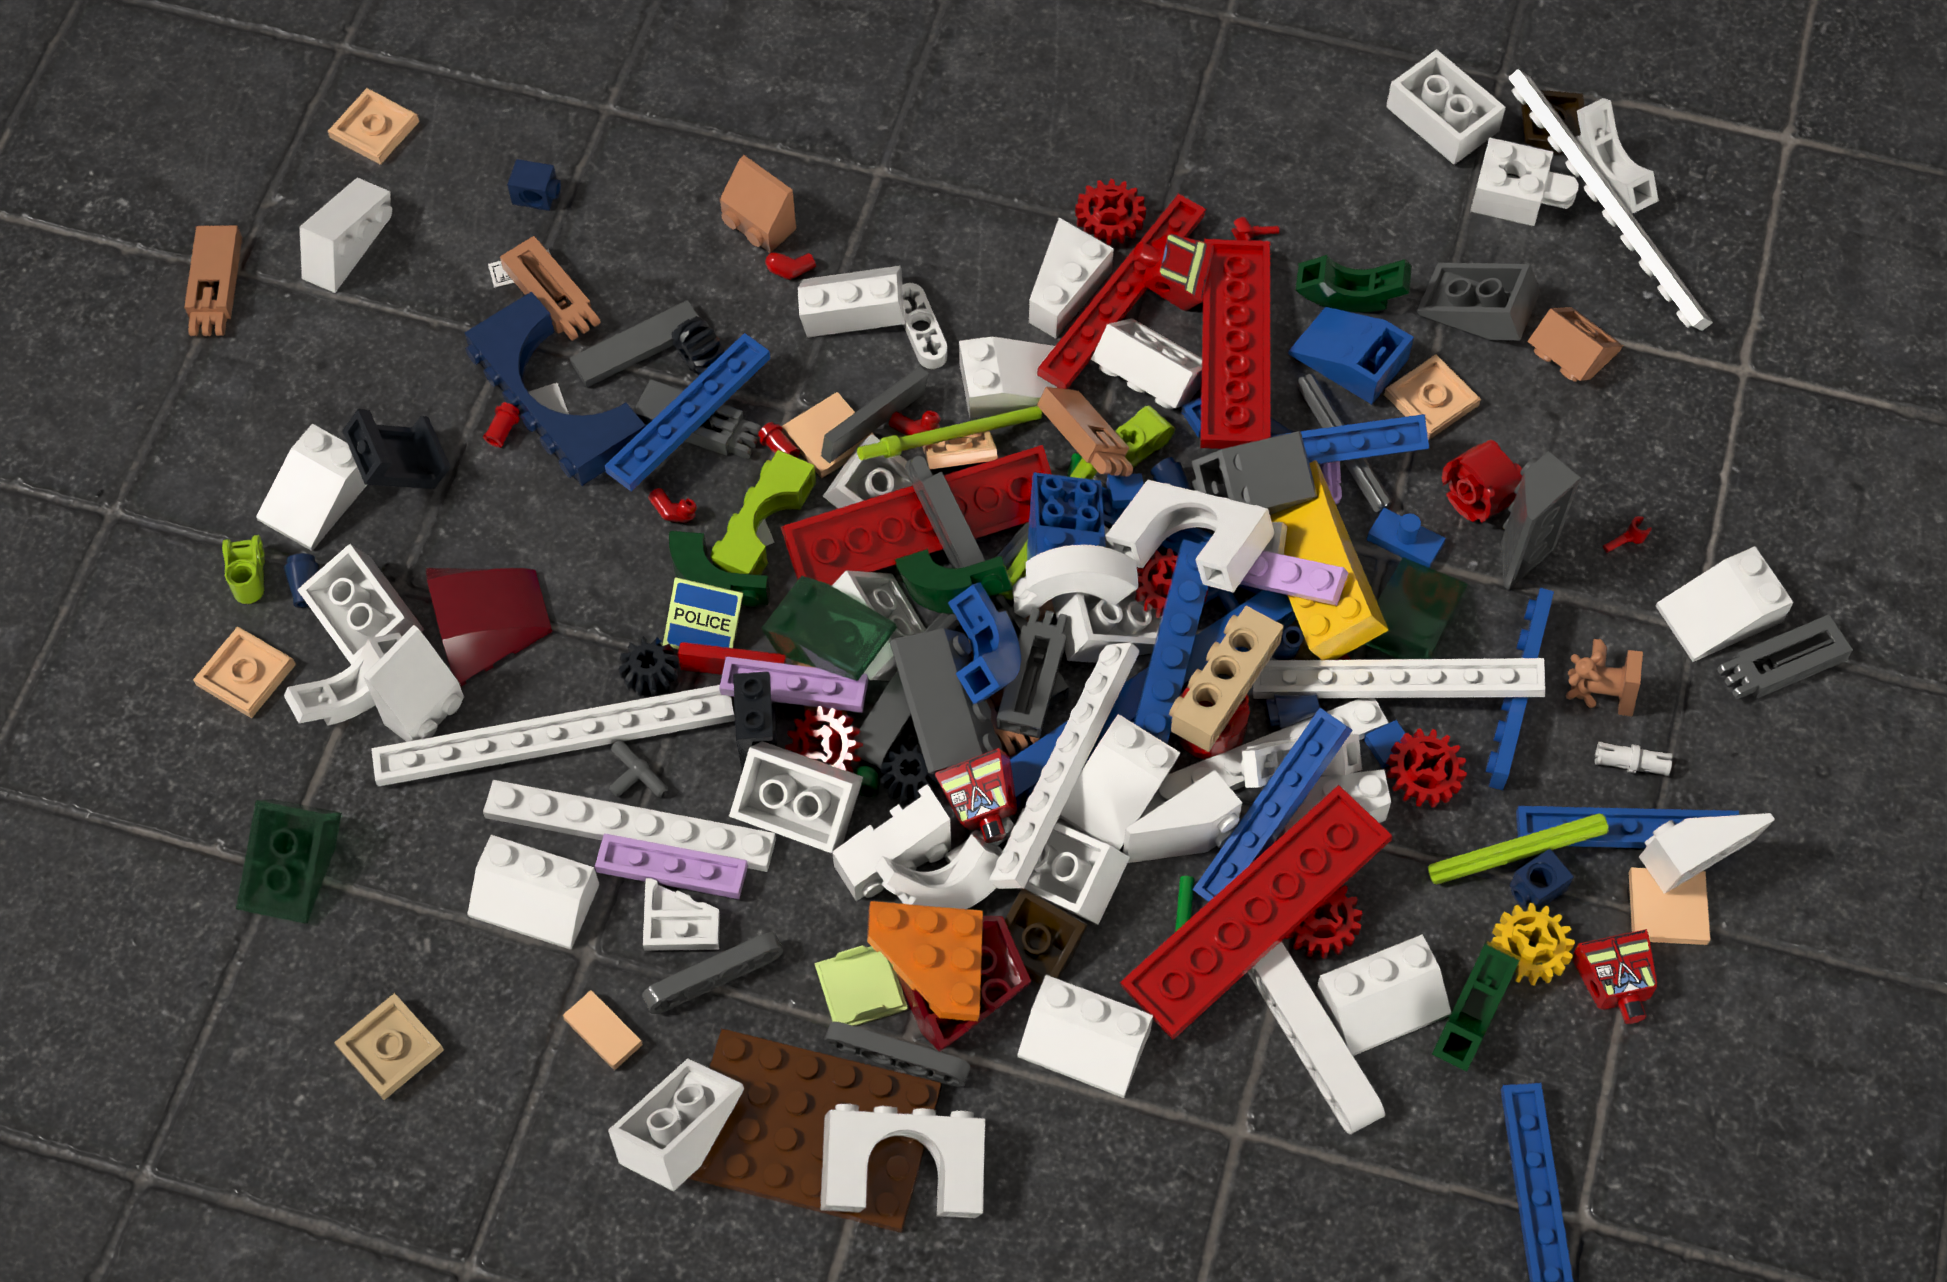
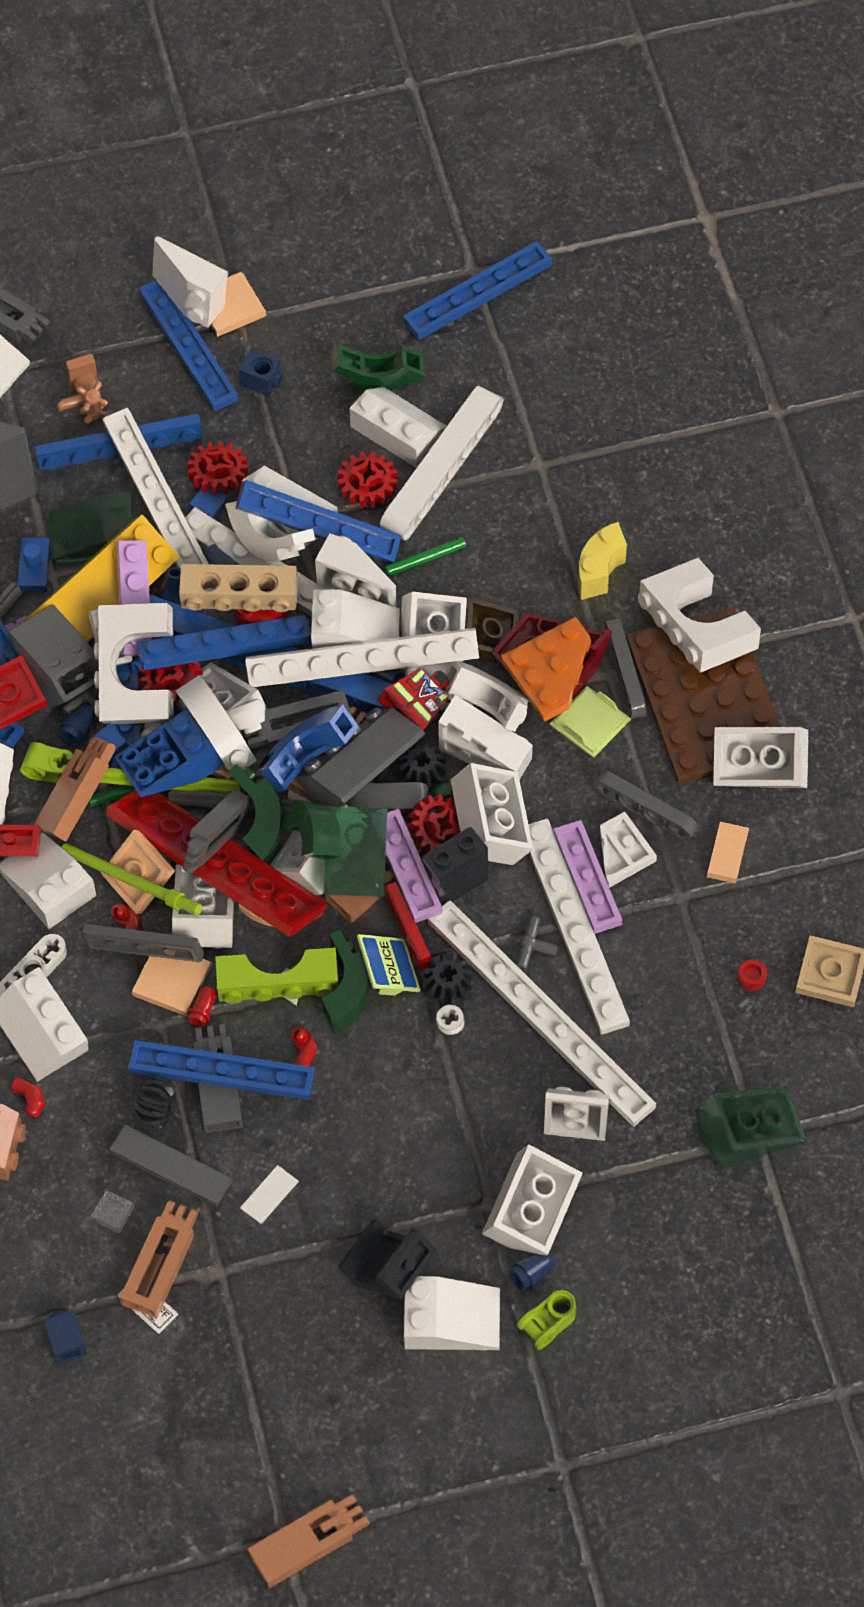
camera: 120 degrees left, 0 degrees up
light nougat tile [193,626,296,718] -> none
white arch [284,632,402,726] -> none
white wedge [300,178,392,293] -> none
light nougat tile [328,88,419,165] -> none
dark red wedge [426,568,552,687] -> none
dark blue arch [464,292,646,486] -> none
white slope [468,835,599,950] -> none
red pin [483,402,520,448] -> none
white slope [1017,975,1153,1098] -> none
red plate [1120,785,1392,1039] -> none
lime axle [1428,813,1609,885] -> none
yellow gear [1491,903,1575,985] -> none
torso [1572,929,1657,1024] -> none
white pin [1595,742,1672,776] -> none
none -> clear tile [91,1190,134,1233]
none -> white cone [228,699,265,734]
none -> dark green arch [281,801,341,860]
none -> white bush [436,1005,464,1035]
none -> light yellow brick [578,522,627,600]
none -> red tile [737,959,767,991]

